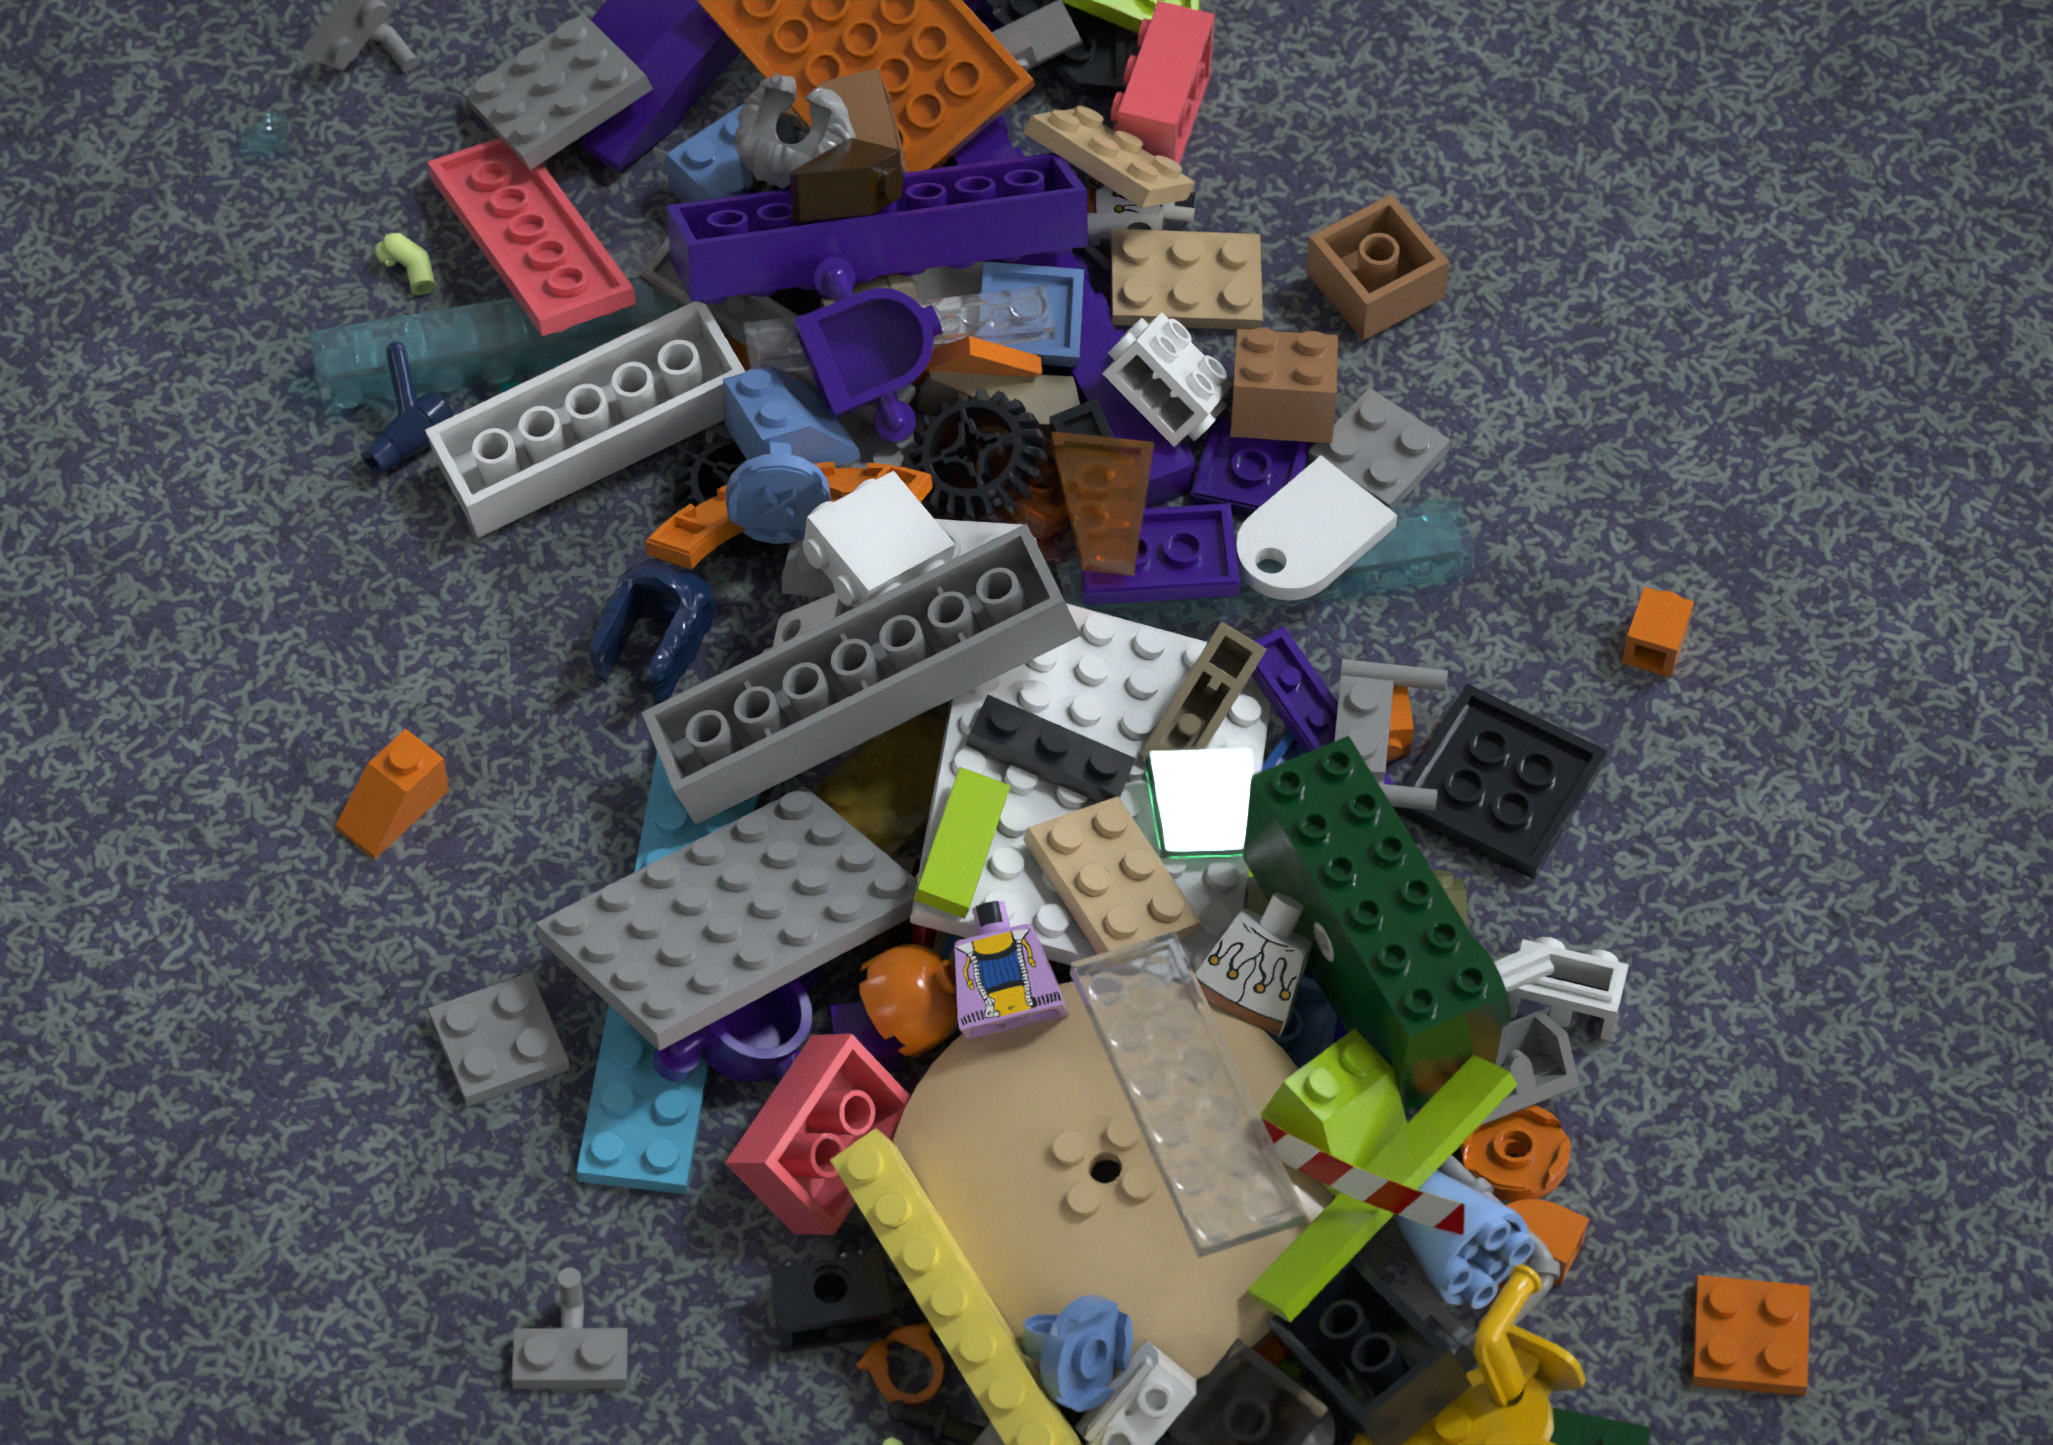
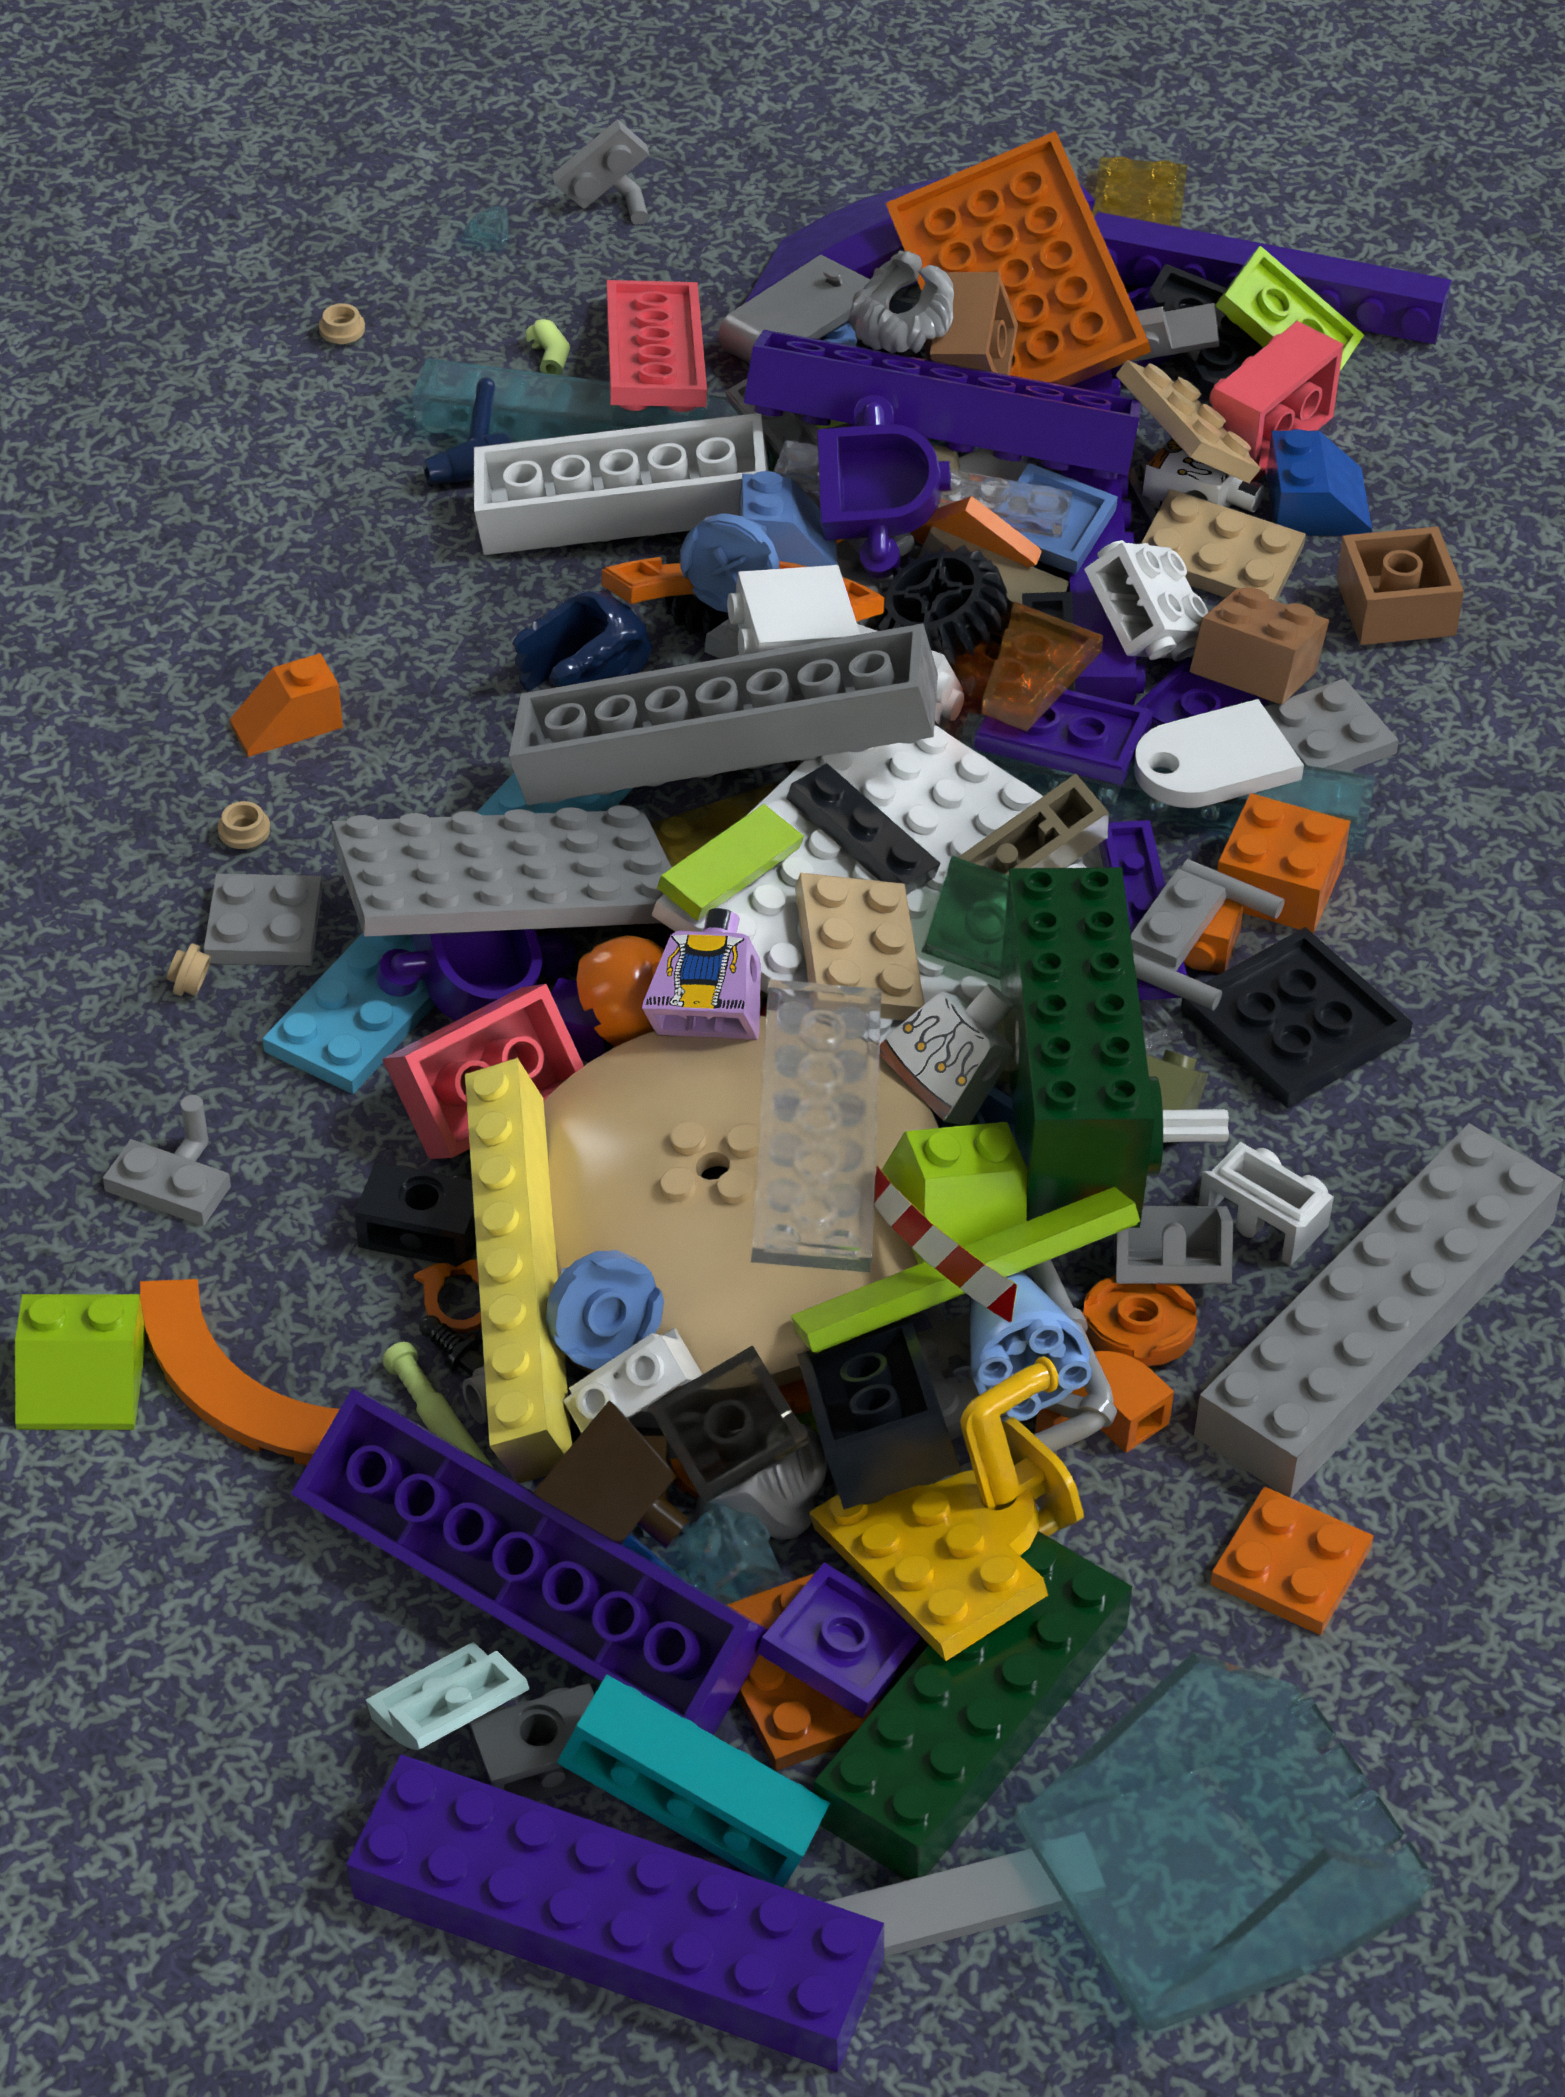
camera: 25 degrees right, 10 degrees down
light grey plate [462,13,653,170] -> none
dark brown slope [789,138,904,222] -> none
orange brick [1622,586,1695,678] -> none
none -> tan plate [167,943,211,996]
none -> tan plate [218,801,270,849]
none -> tan plate [319,304,365,344]
none -> light grey door [718,254,870,364]
none -> light grey brick [1194,1123,1564,1498]
none -> orange brick [1217,793,1351,934]
none -> blue slope [1266,429,1372,536]

